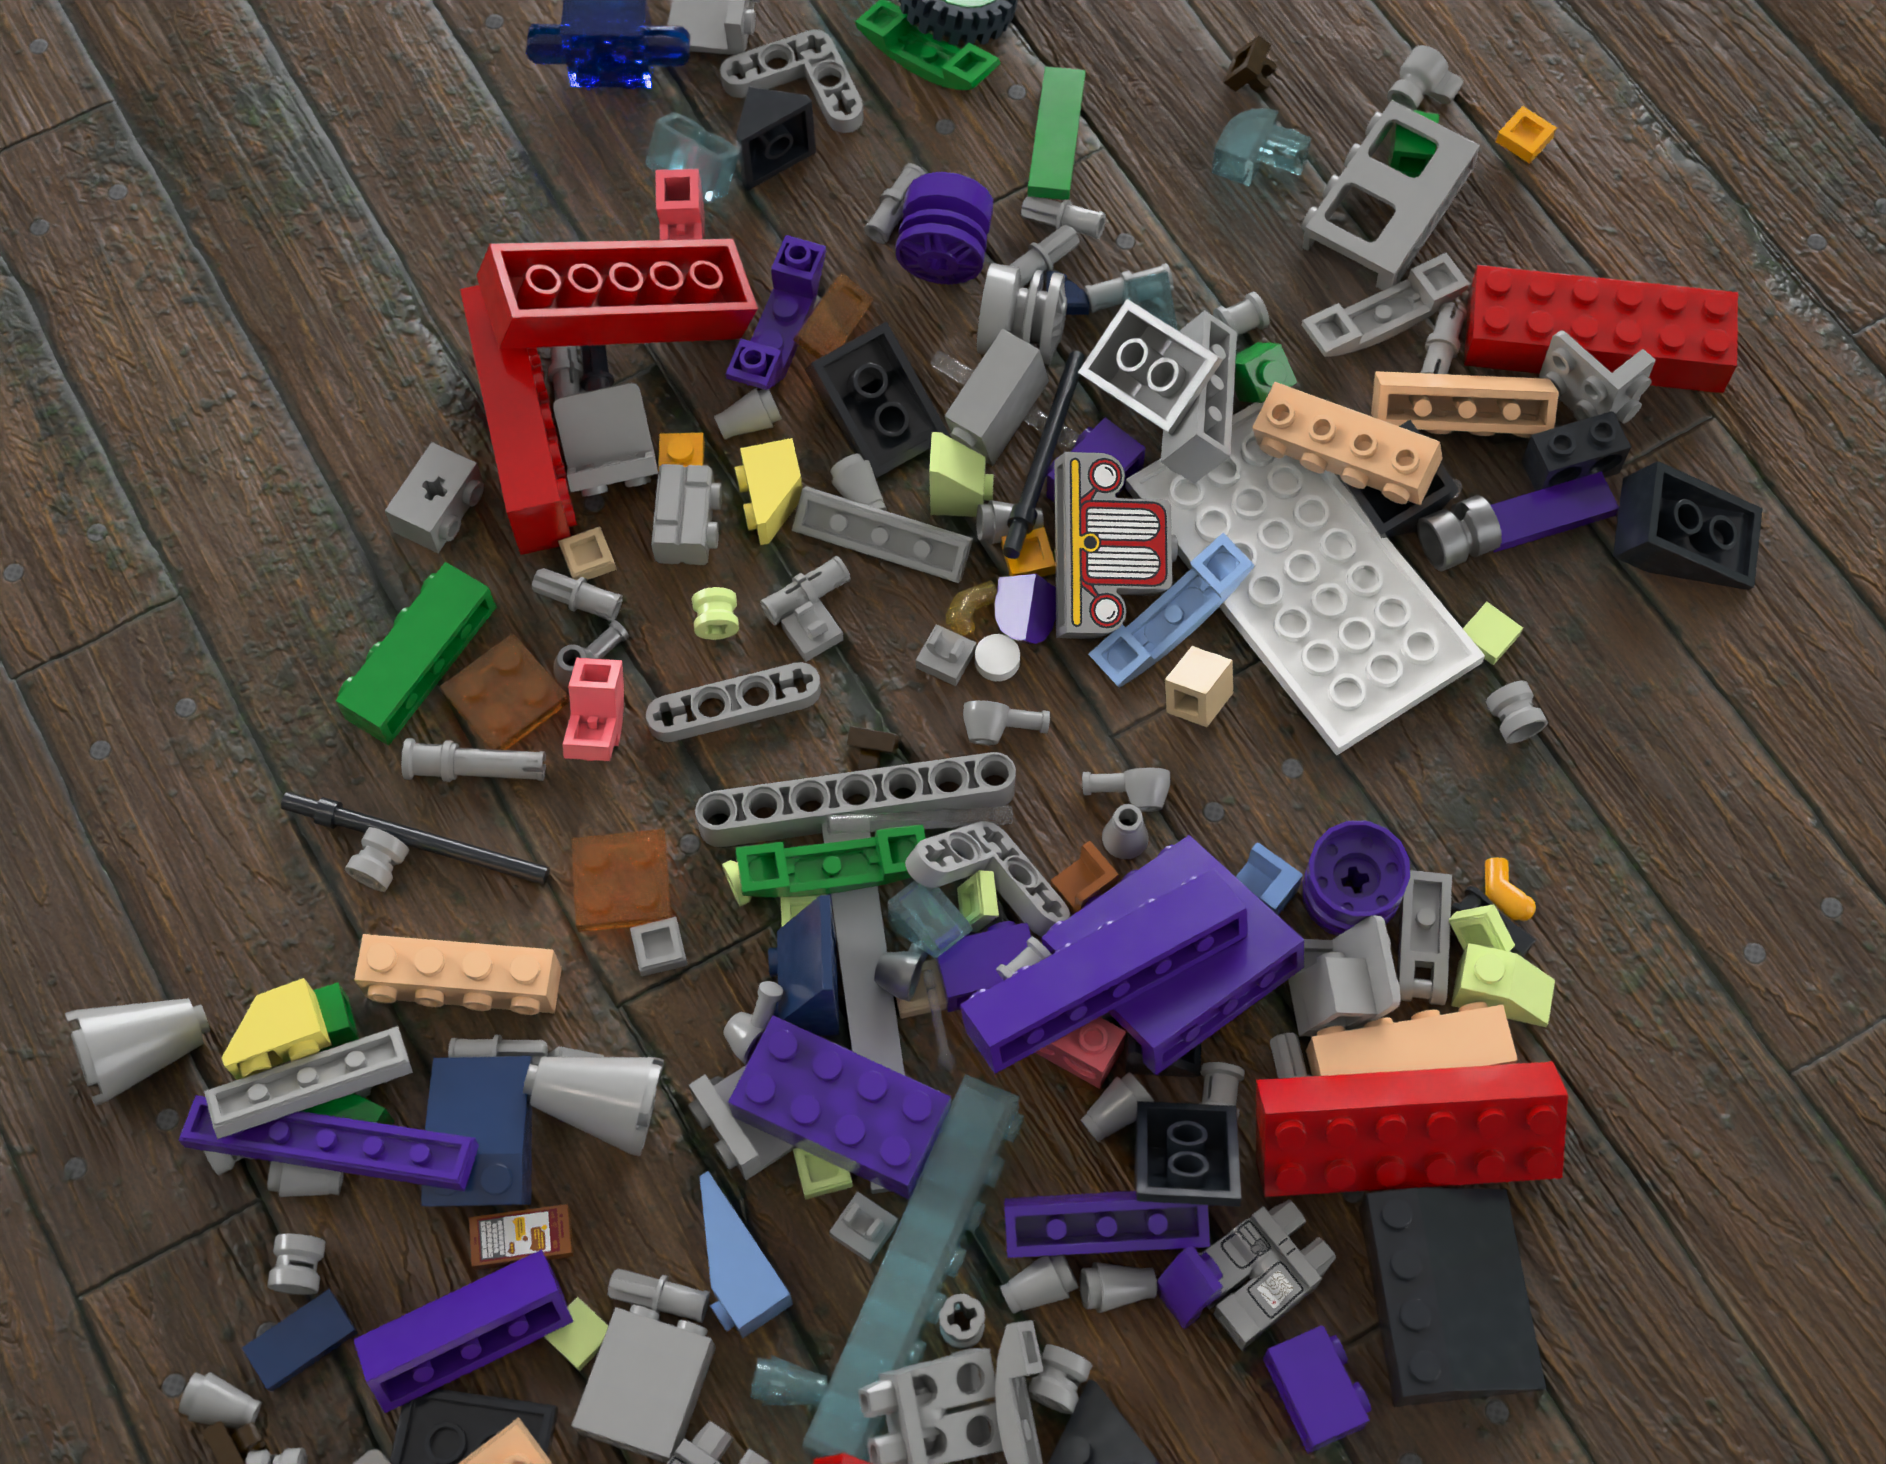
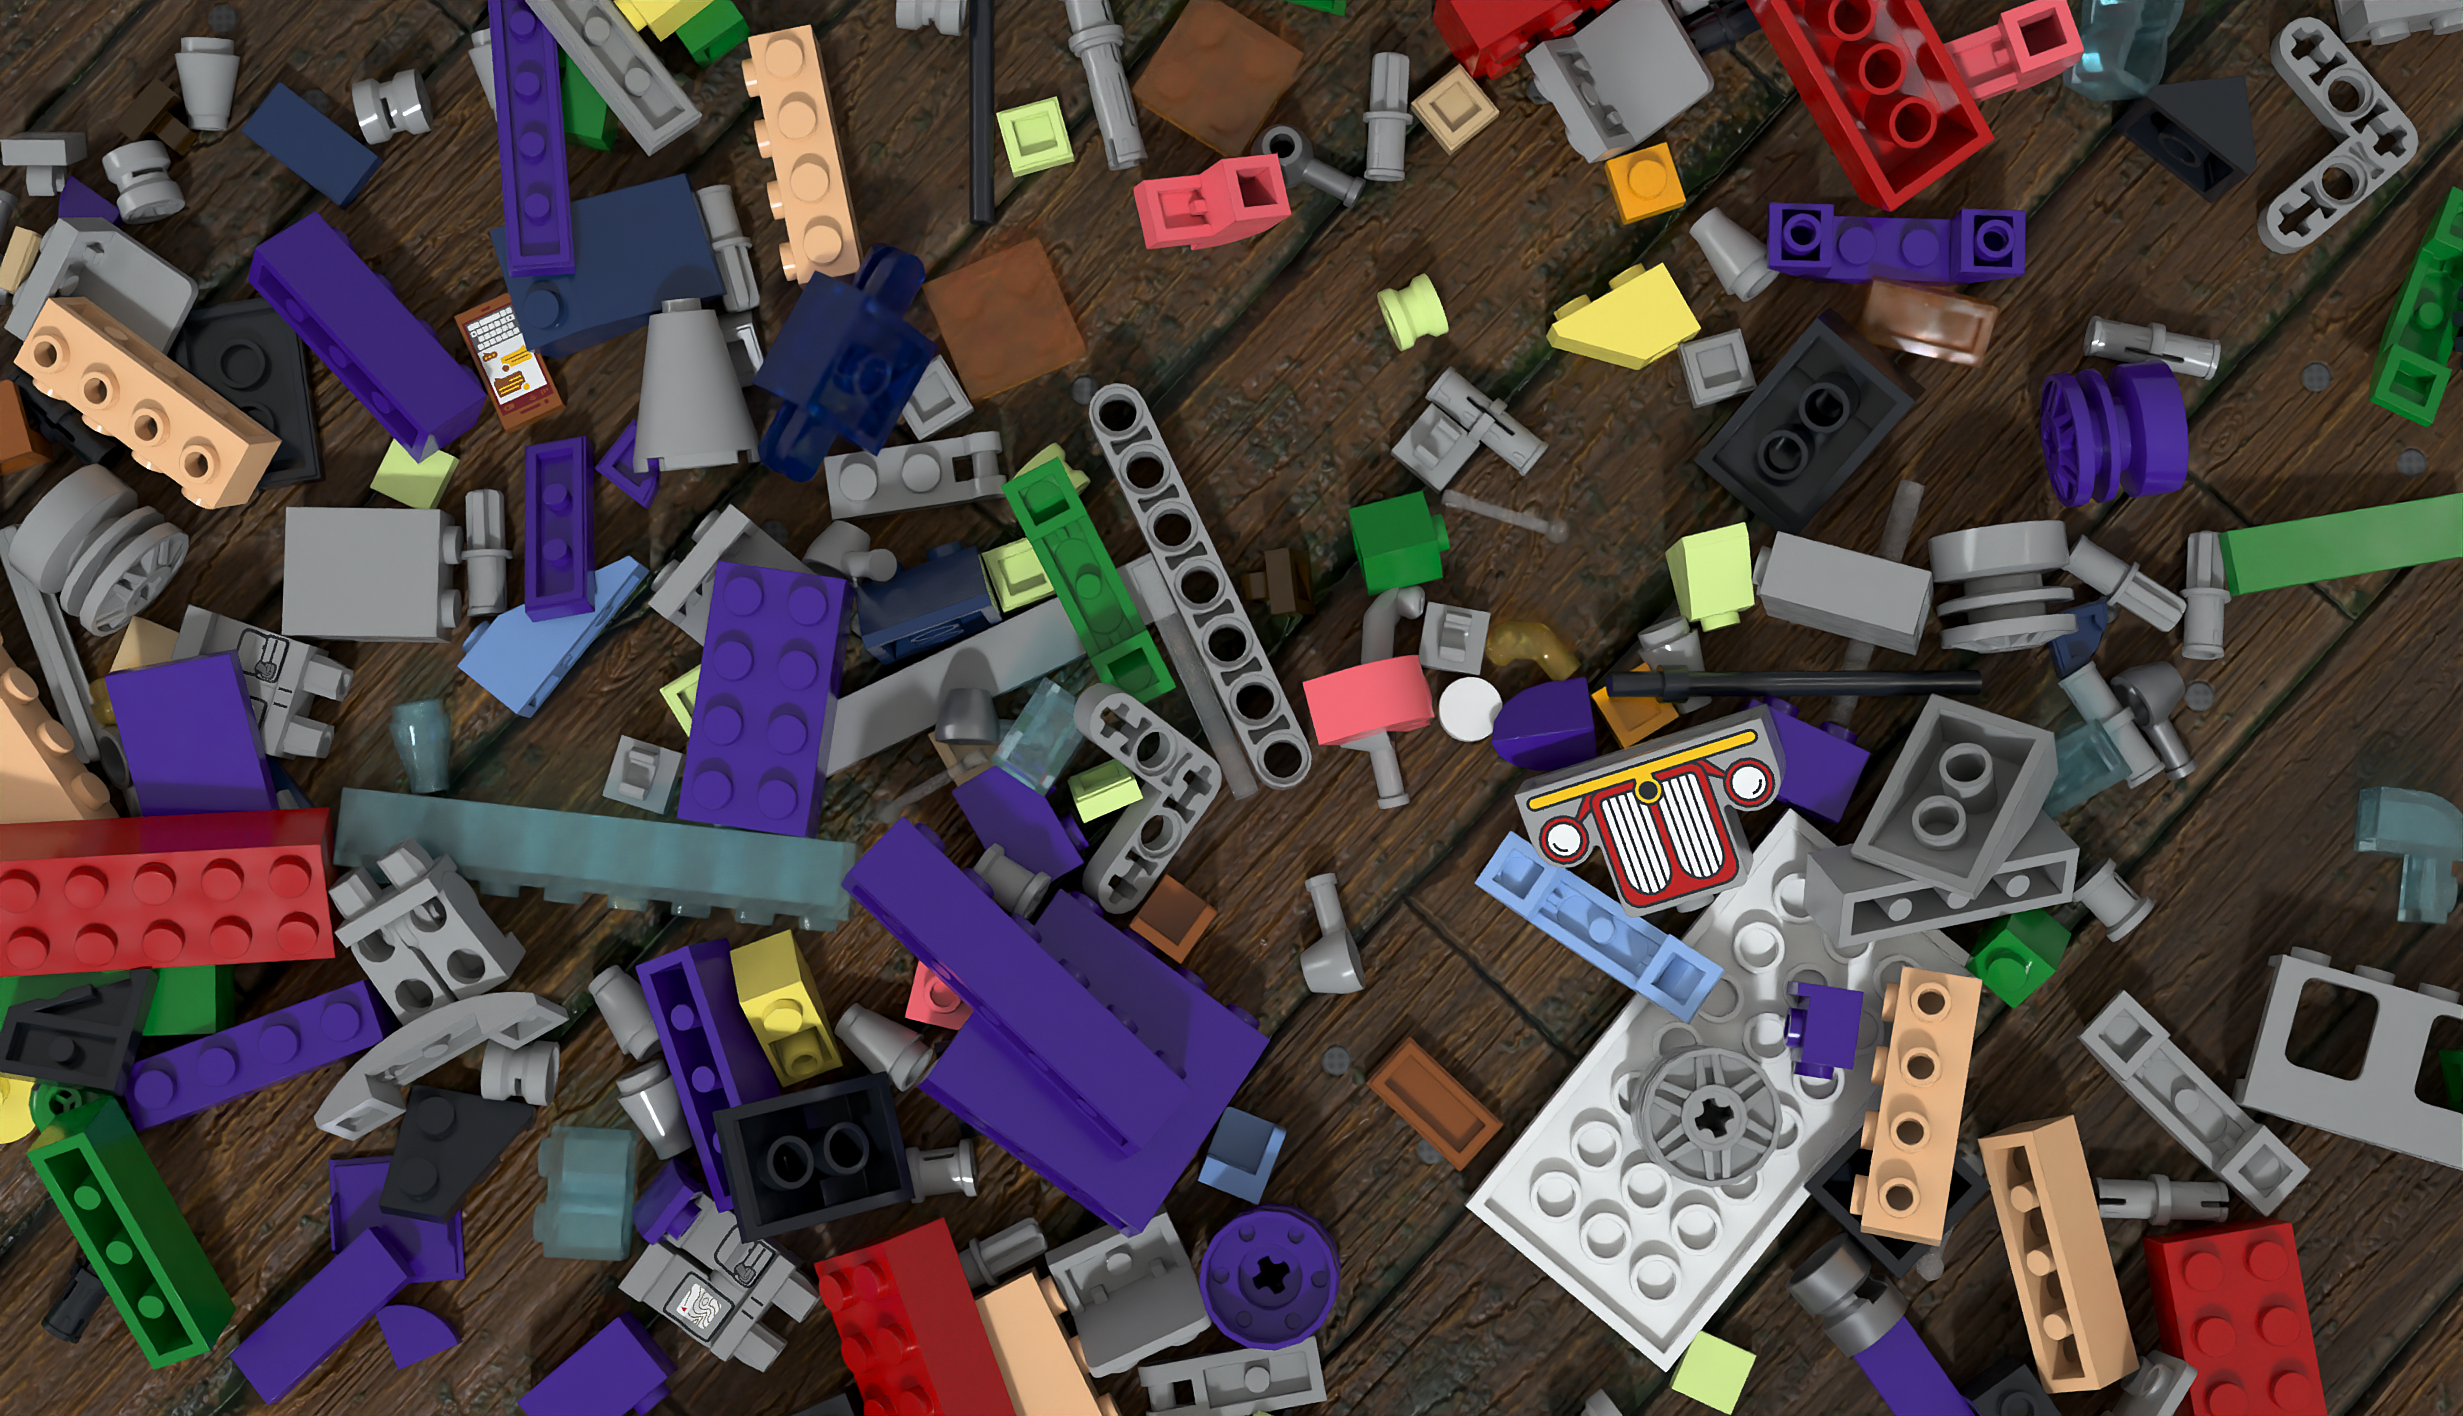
camera: 70 degrees right, 20 degrees up
light grey beam [646,662,821,742] -> none
light grey brick [651,464,722,565] -> none
light grey tile [792,486,973,583] -> none
light grey cone [830,454,887,511] -> none
light grey bush [939,1294,985,1349] -> none
light grey cone [1102,804,1149,859] -> none
tan brick [1165,646,1233,727] -> none
light grey brick [1299,952,1377,1030] -> none
none -> dark purple tile [525,436,595,623]
none -> clear light blue brick [533,1125,638,1261]
none -> dark purple tile [594,419,662,510]
none -> light yellow slope [730,929,843,1087]
none -> clear blue brick [752,242,939,482]
none -> light grey plate [824,431,1007,521]
none -> yellowish green tile [996,96,1074,178]
none -> coral brick [1302,655,1435,745]
none -> green brick [1348,491,1450,596]
none -> light grey arm [1361,585,1425,665]
none -> dark orange tile [1365,1036,1504,1171]
none -> clear hinge [1441,490,1570,543]
none -> light grey wheel [1629,1044,1783,1188]
none -> light grey tile [1677,328,1757,409]
none -> dark purple brick [1783,981,1864,1080]
none -> flat silver bar [2110,661,2198,781]

